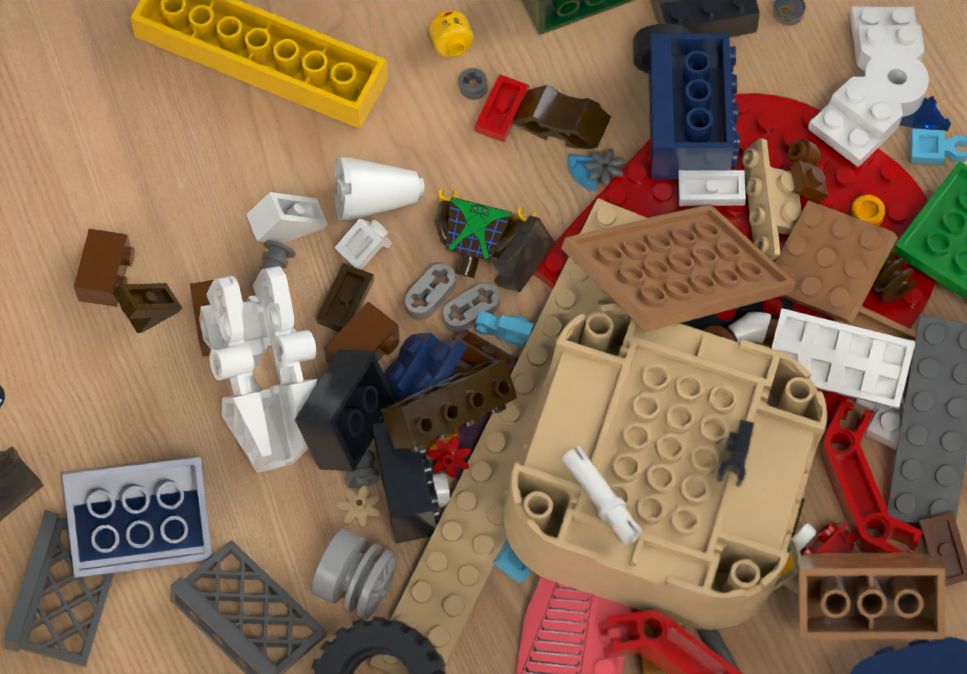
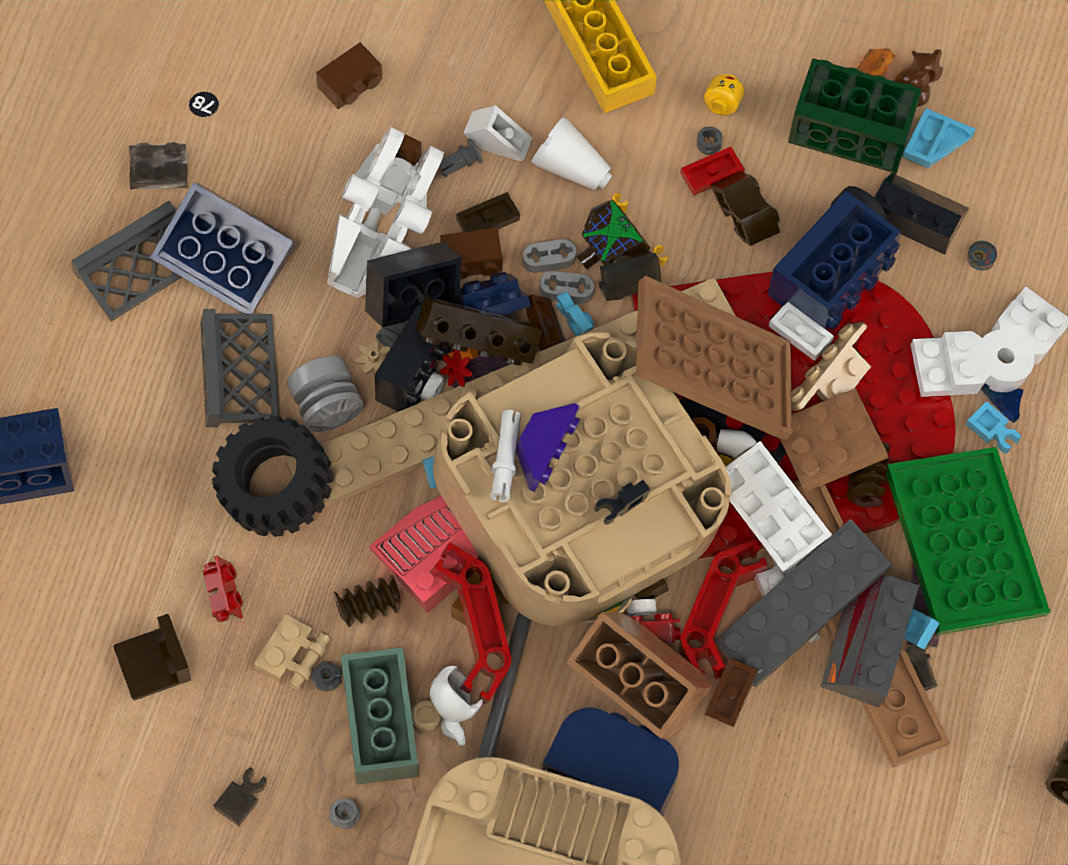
camera: 35 degrees right, 0 degrees up
dark brown slope [113,283,182,333] -> none
white bracket [334,218,393,270] -> none
dark azure tile [568,154,598,192] -> none
dark grey plant [583,148,625,185] -> none
reddish brown plate [788,139,829,203] -> none
light orange tile [851,195,885,226] -> none
none -> dark purple slope [516,403,580,492]

